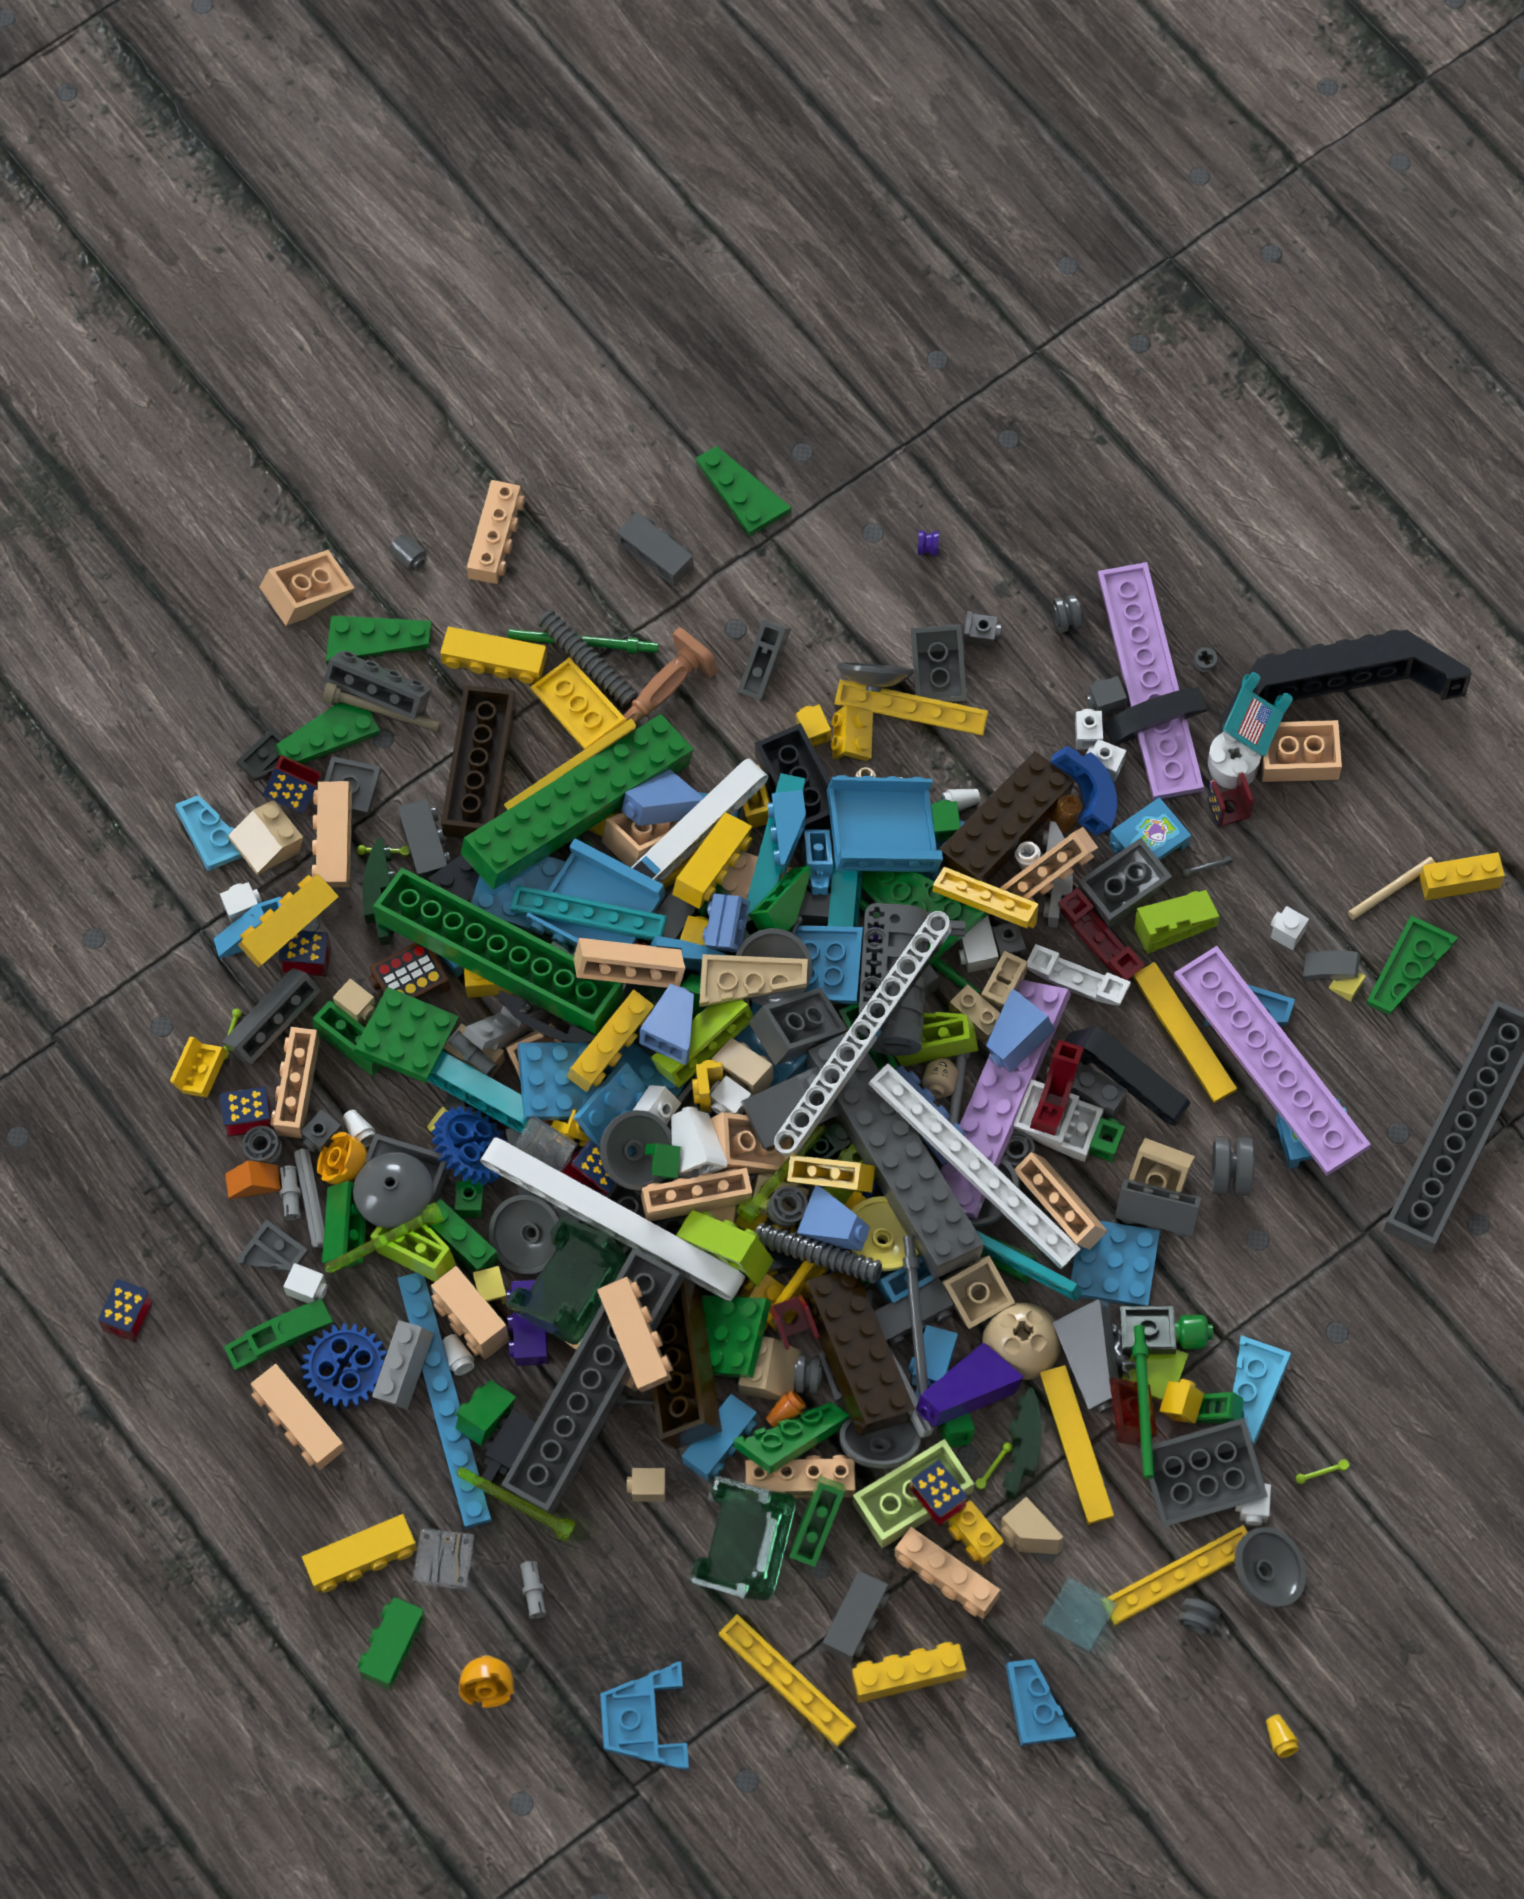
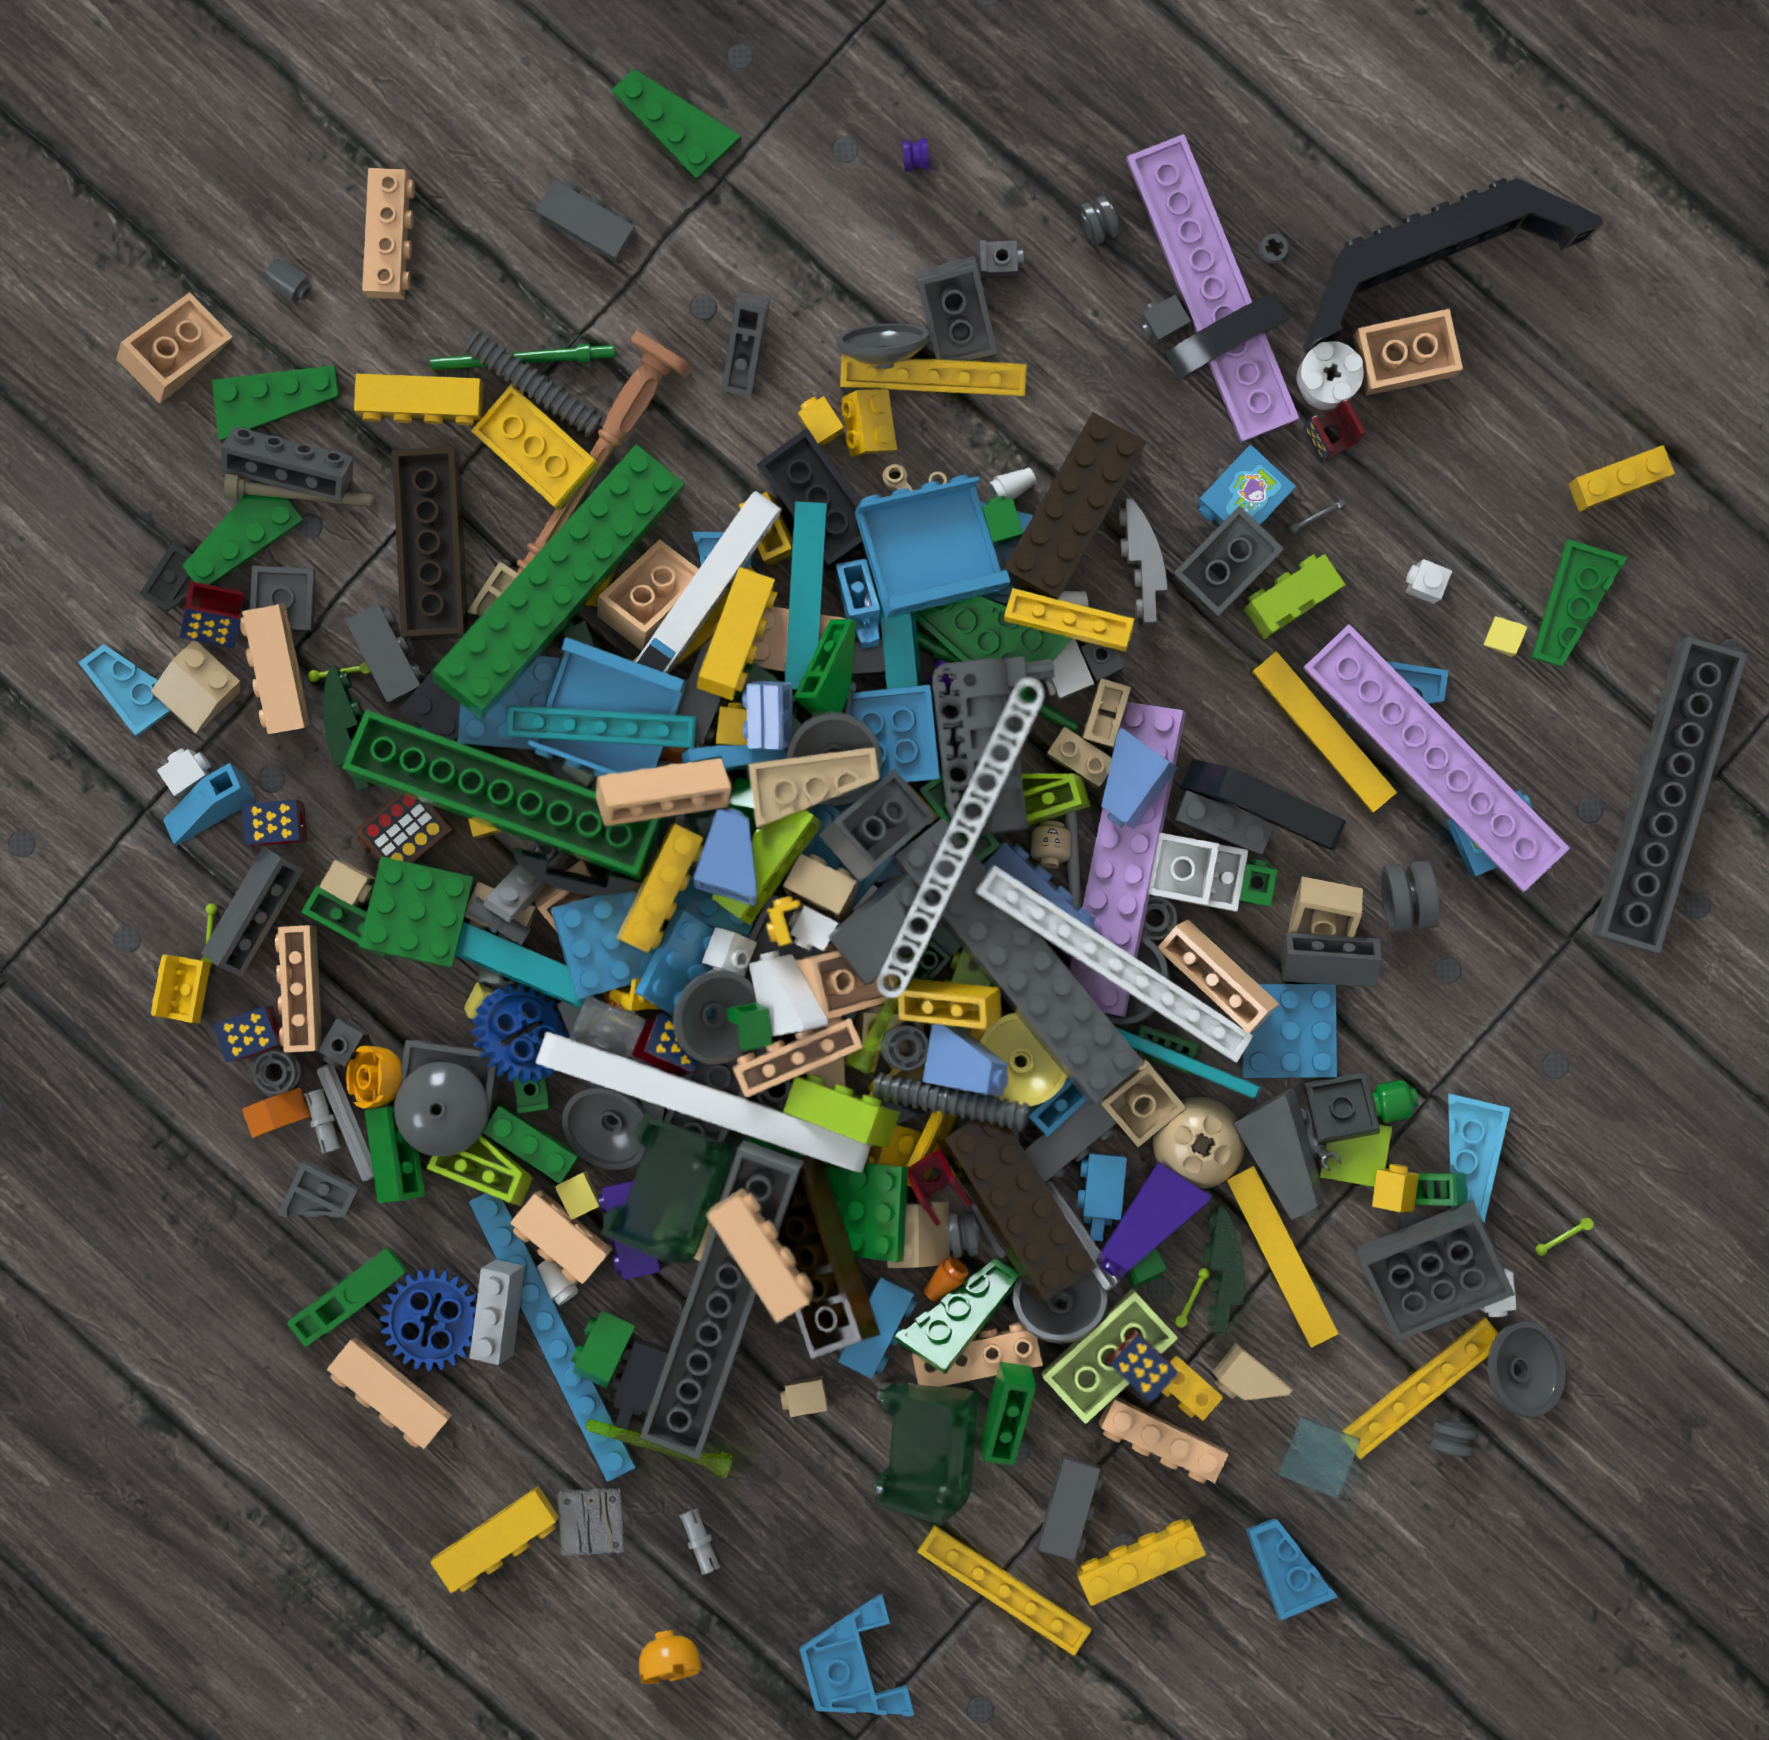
camera: 10 degrees left, 20 degrees up
piece [98,1279,153,1342] -> none
yellow brick [238,874,339,968] -> none
white brick [283,1263,328,1303] -> none
clear neon green piece [325,1202,445,1273] -> none
white cone [343,1110,376,1148] -> none
green brick [357,1597,426,1690] -> none
yellow tile [504,718,636,811] -> none
medium blue slope [622,769,704,826] -> none
dark azure slope [767,790,806,875] -> none
dark grey bar [902,1236,928,1398] -> none
light nougat brick [1000,827,1098,902] -> none
white cone [1015,841,1041,871] -> none
white slope [1027,944,1131,1006] -> none
dark red arch [1030,1040,1084,1136] -> none
blue arch [1050,746,1117,836] -> none
clear orange brick [1051,794,1083,832] -> none
dark red slope [1058,887,1145,980] -> none
white brick [1075,709,1103,750] -> none
white brick [1086,739,1126,782] -> none
clear red slope [1109,1378,1158,1445] -> none
green bar [1132,1325,1154,1479] -> none
teal flag [1222,672,1293,757] -> none
yellow cone [1266,1714,1299,1758] -> none
dark grey slope [1303,951,1361,981] -> none
tan bar [1348,857,1435,920] -> none

